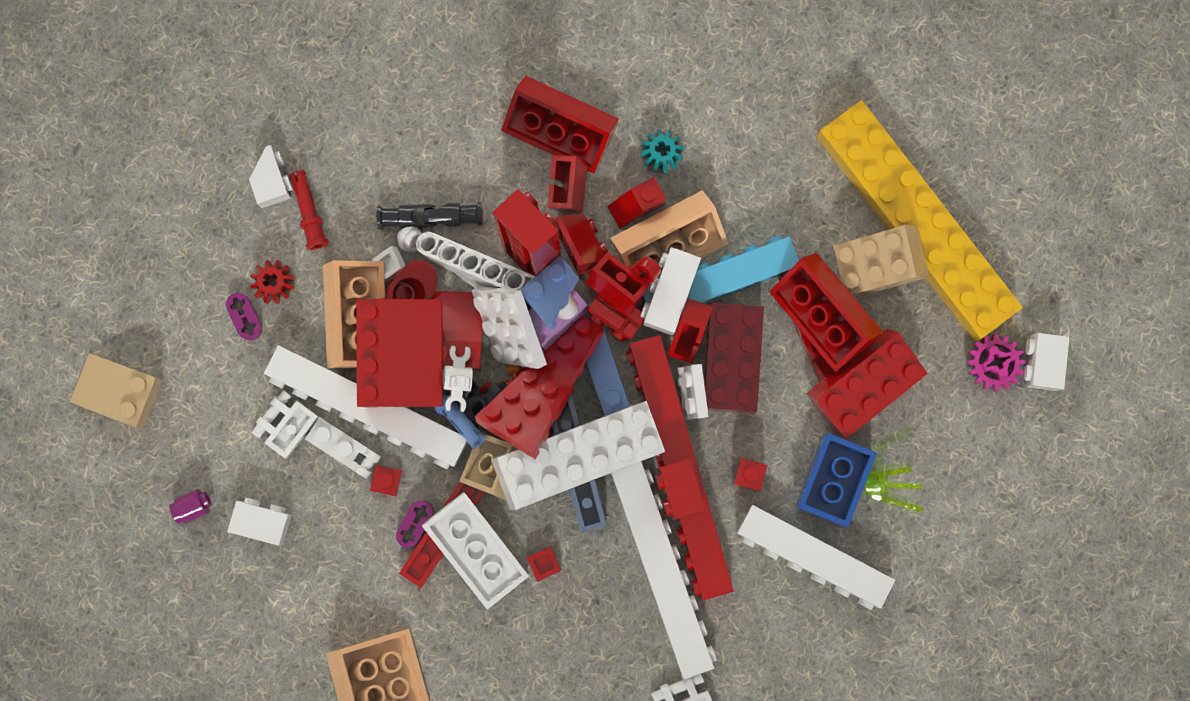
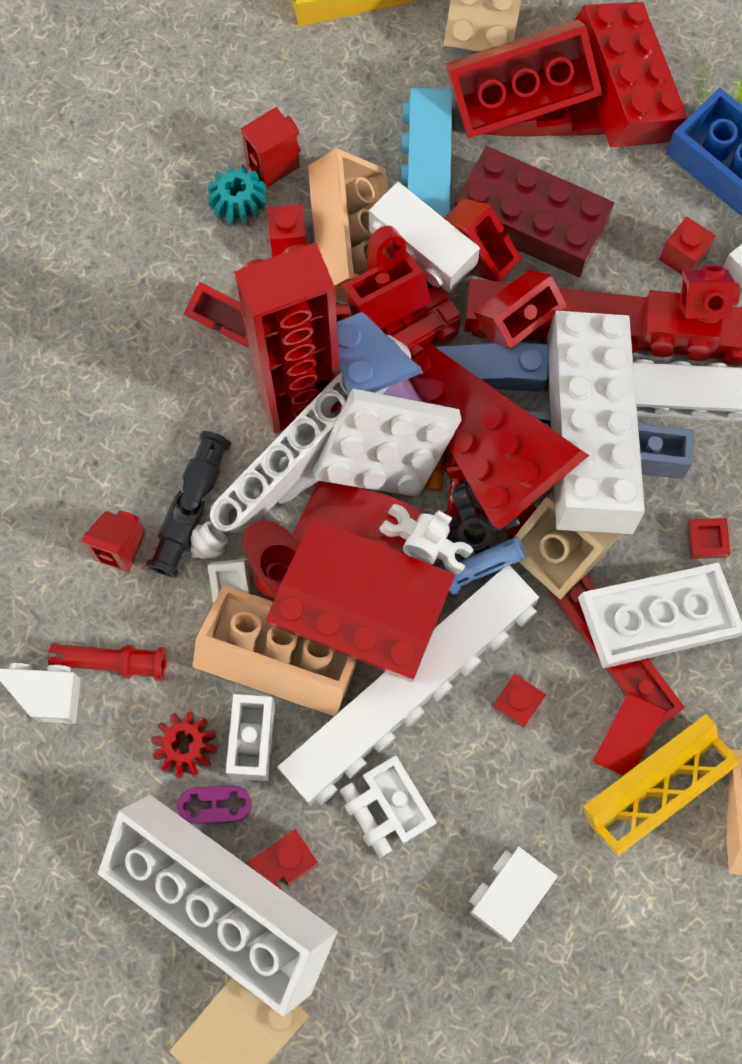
camera: 65 degrees left, 10 degrees down
magenta brick [169,489,212,524] -> none
white plate [305,417,381,479] -> none
magenta beam [396,501,434,548] -> none
red slope [501,75,619,174] -> none
white plate [676,364,709,420] -> none
none -> red slope [81,510,145,573]
none -> white brick [98,795,338,1017]
none -> white brick [226,694,275,781]
none -> red brick [241,107,301,188]
none -> red piece [245,829,319,891]
none -> red brick [473,269,567,349]
none -> yellow fence [583,714,740,857]
none -> red slope [593,692,667,776]
none -> red brick [679,265,740,323]

